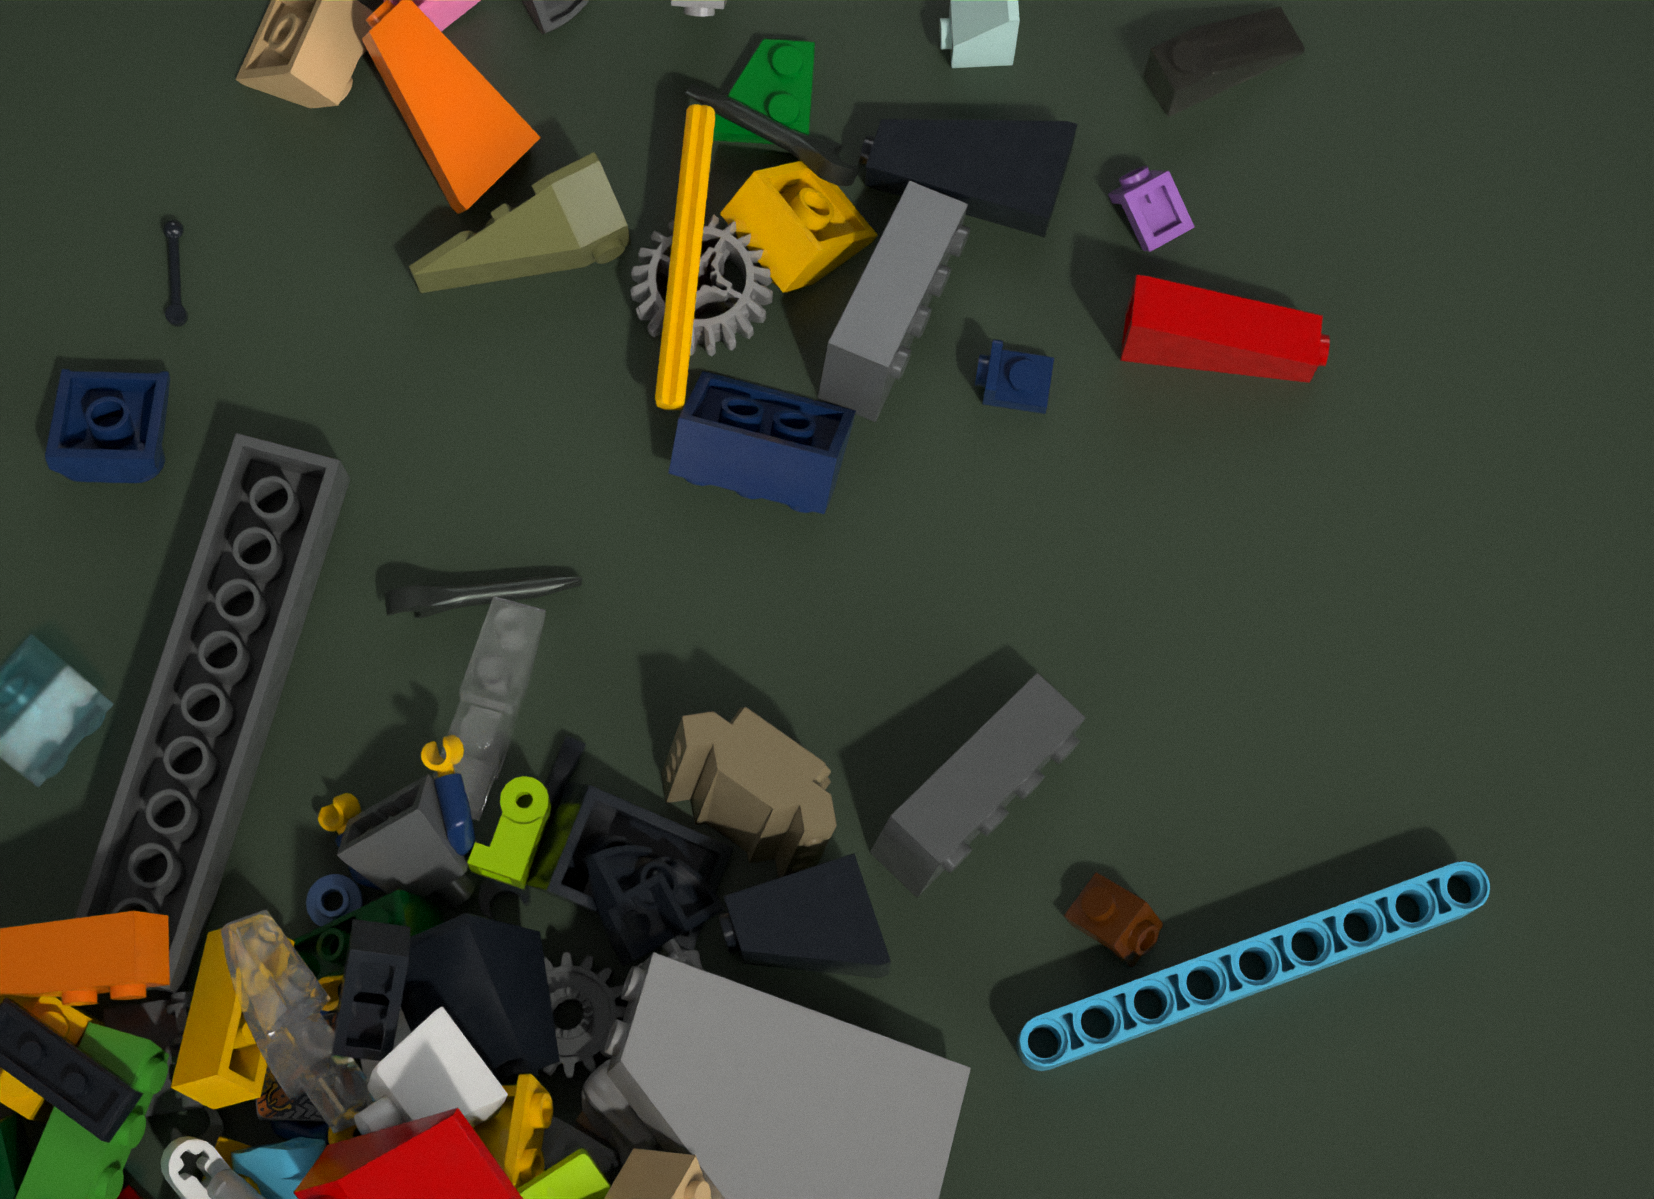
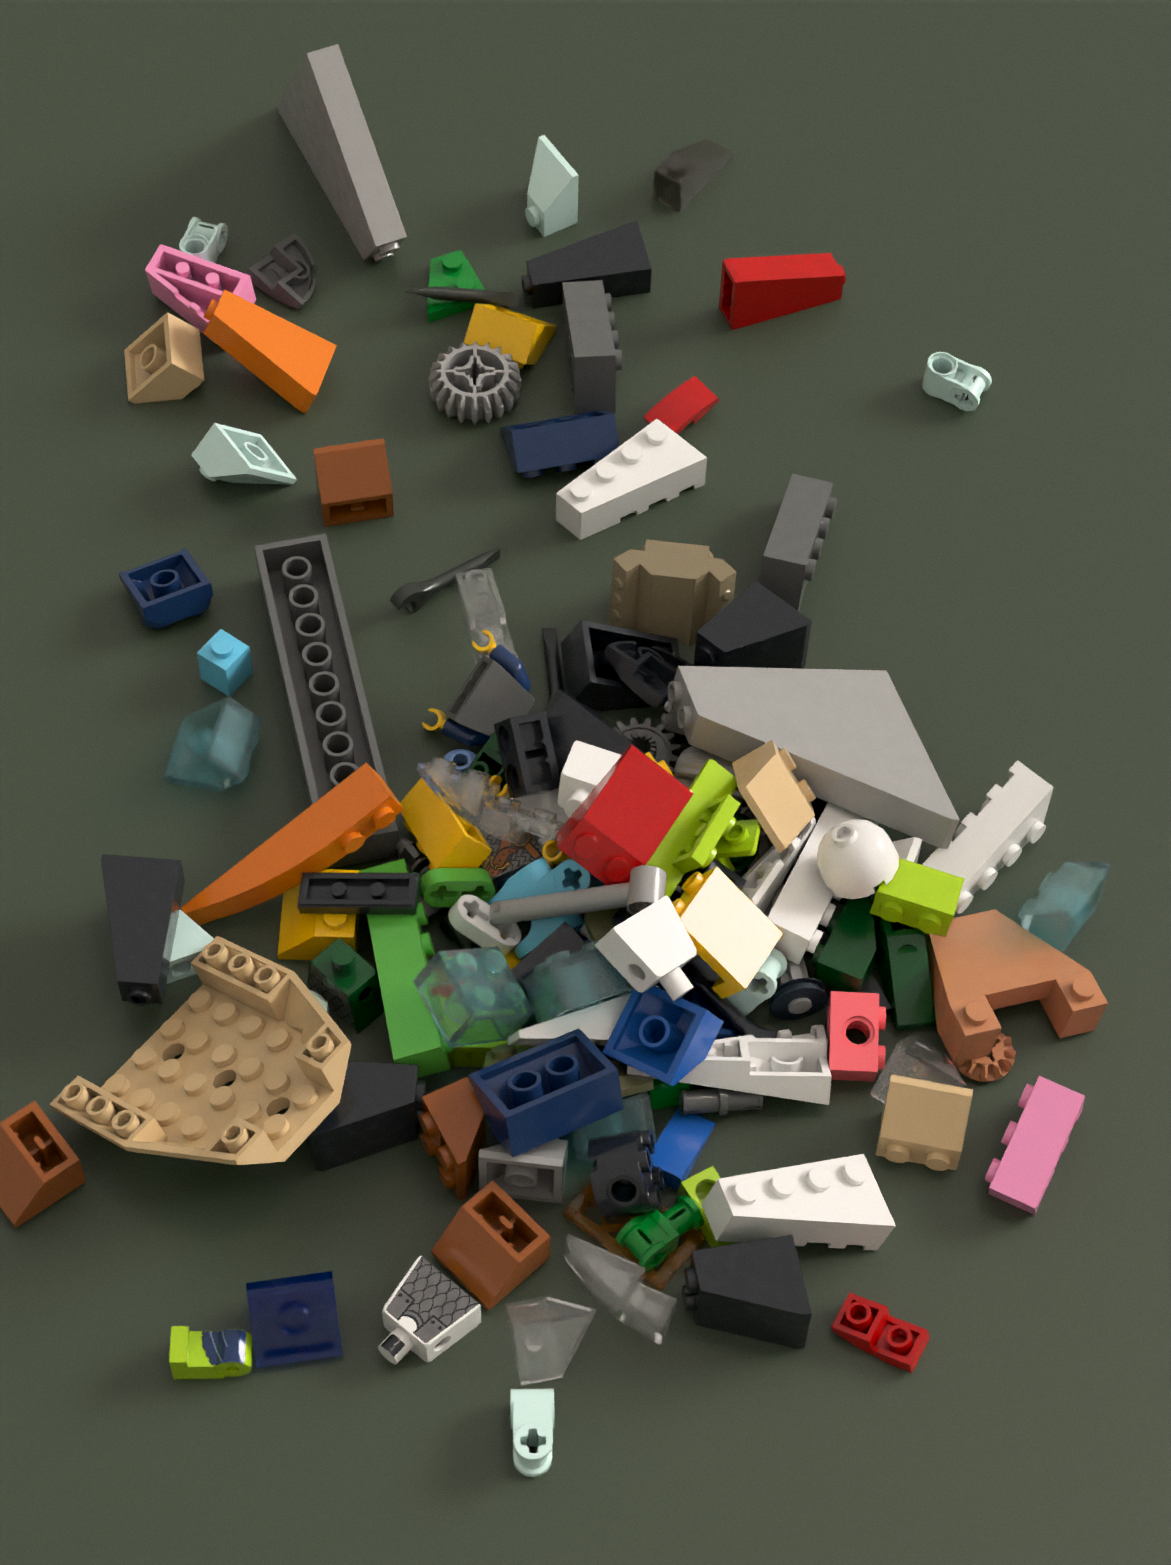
camera: 30 degrees left, 20 degrees down
black hinge [163,219,188,327] -> none
olive wedge [409,152,631,293] -> none
lime leg [467,776,551,889] -> none
yellow axle [655,104,715,410] -> none
dark blue bracket [975,339,1054,414] -> none
medium azure beam [1016,861,1490,1071] -> none
reddish brown bracket [1064,872,1163,968] -> none
medium lavender bracket [1108,166,1195,252] -> none
none -> light aqua slope [191,423,297,485]
none -> medium azure brick [197,629,253,697]
none -> dark orange slope [313,438,394,527]
none -> bright green beam [420,868,495,907]
none -> white wedge [556,419,707,540]
none -> red slope [643,376,719,434]
none -> light aqua piece [922,352,992,411]

